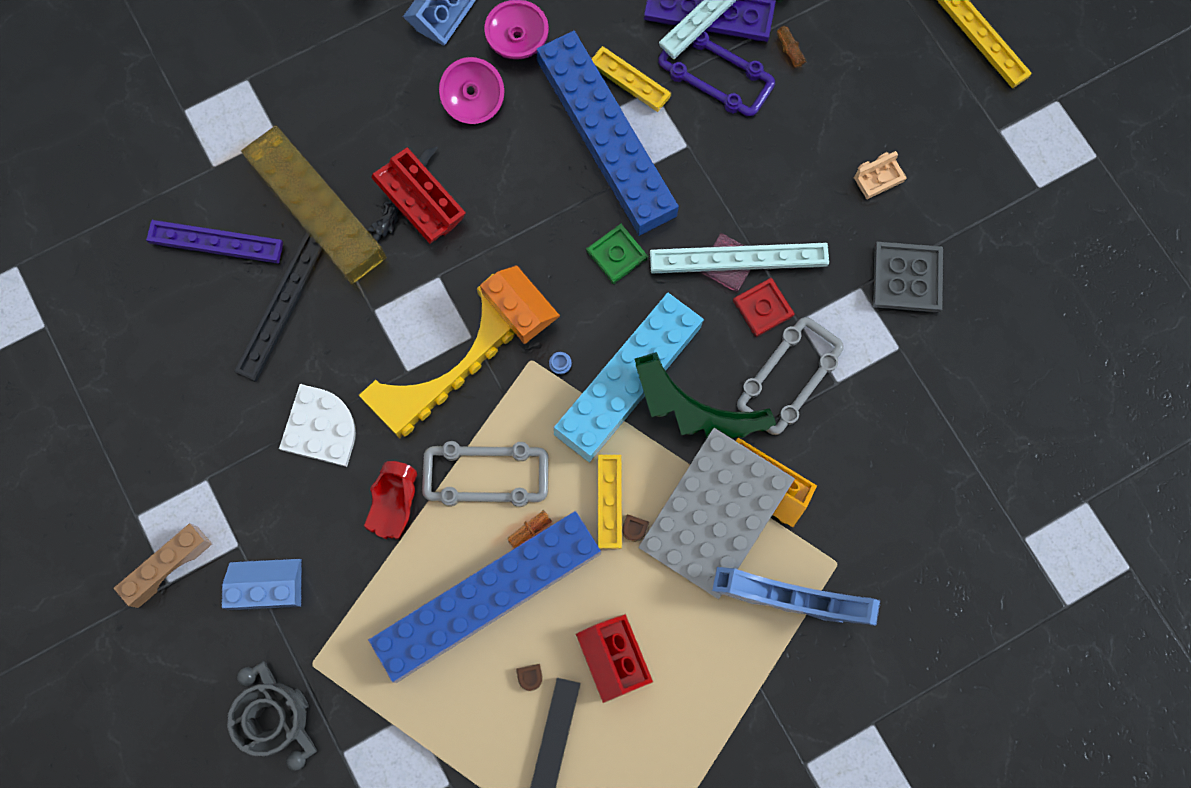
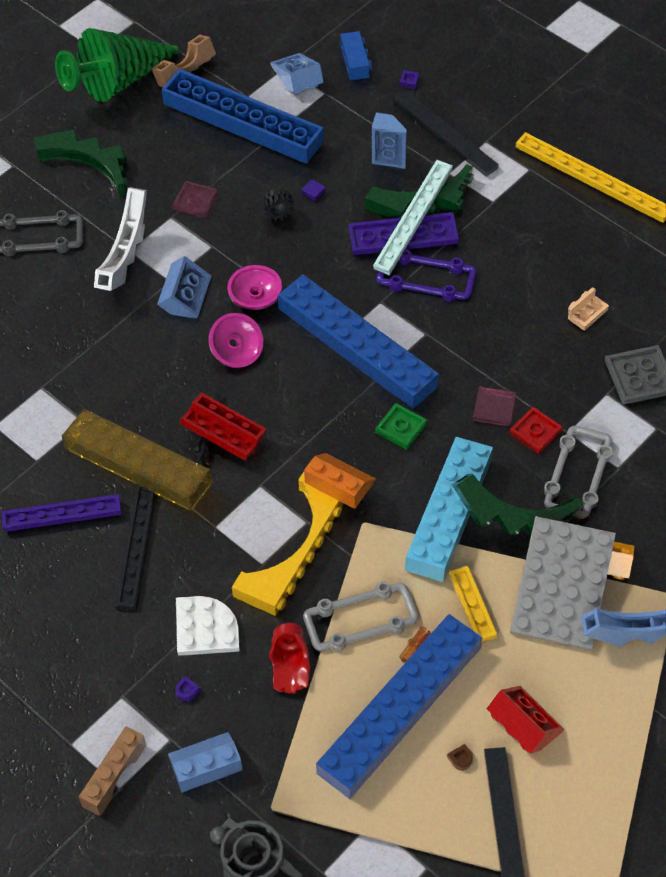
camera: 15 degrees left, 20 degrees down
medium blue plate [549,352,571,374] -> none
yellow plate [592,46,671,112] -> none
reddish brown tile [622,514,649,542] -> none
light aqua tile [650,243,829,273] -> none
clear orange axle [777,26,806,68] -> none
none -> dark purple tile [175,676,201,702]

